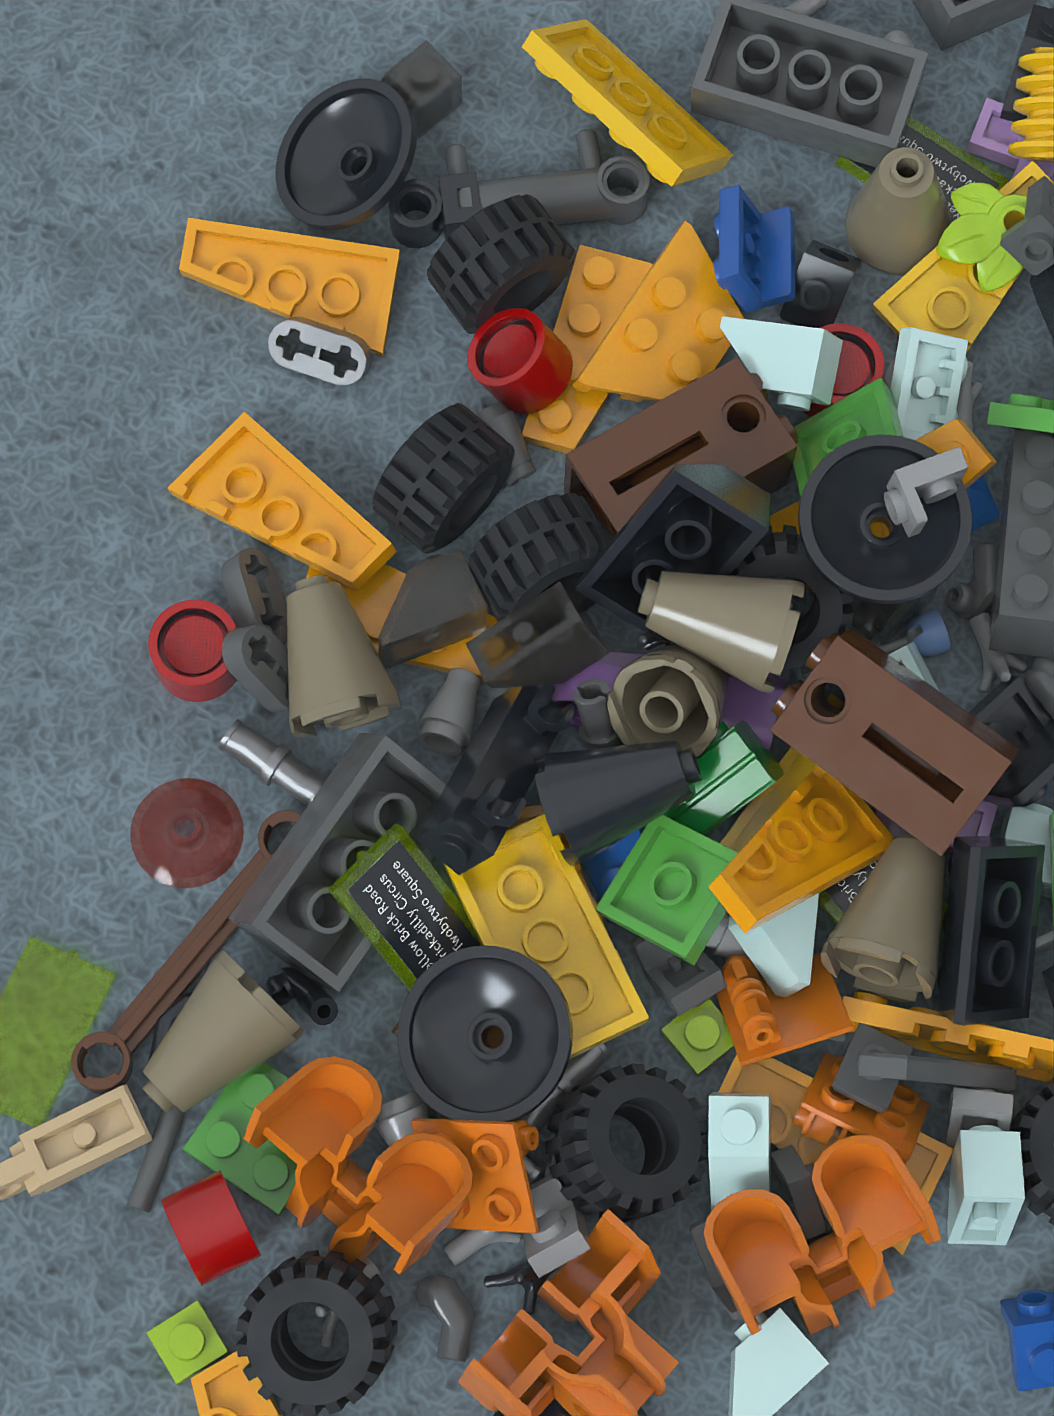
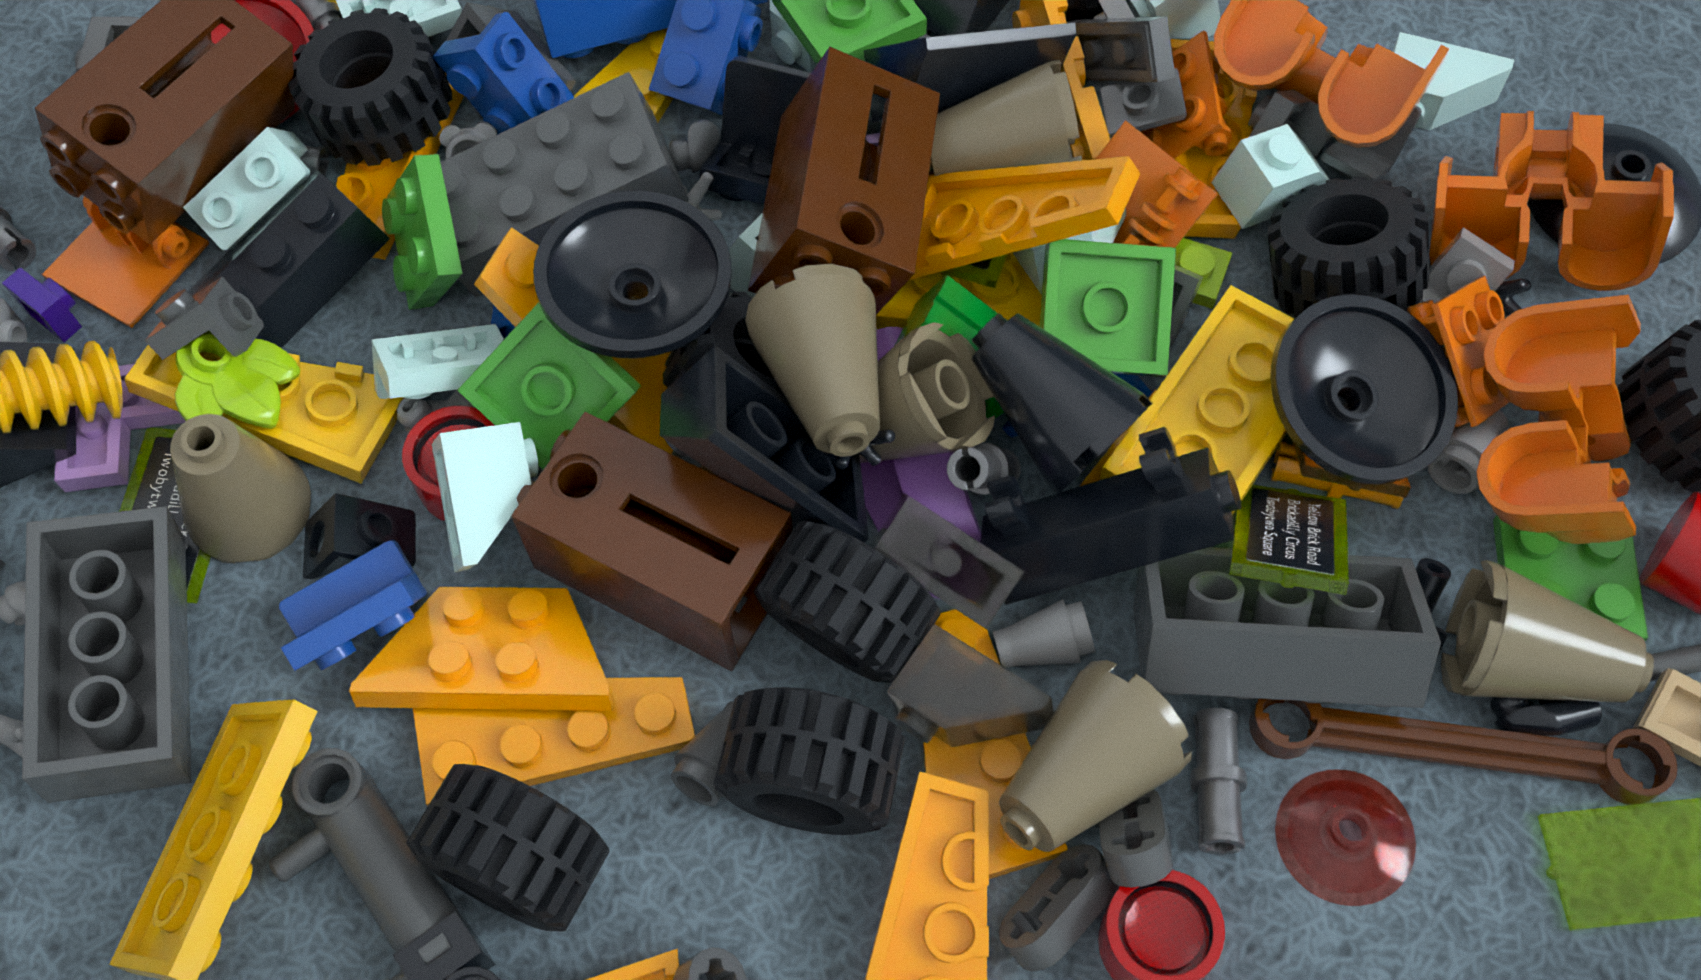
camera: 115 degrees left, 10 degrees down
red piece [467,308,573,414] -> none
light grey bracket [884,447,969,537] -> none

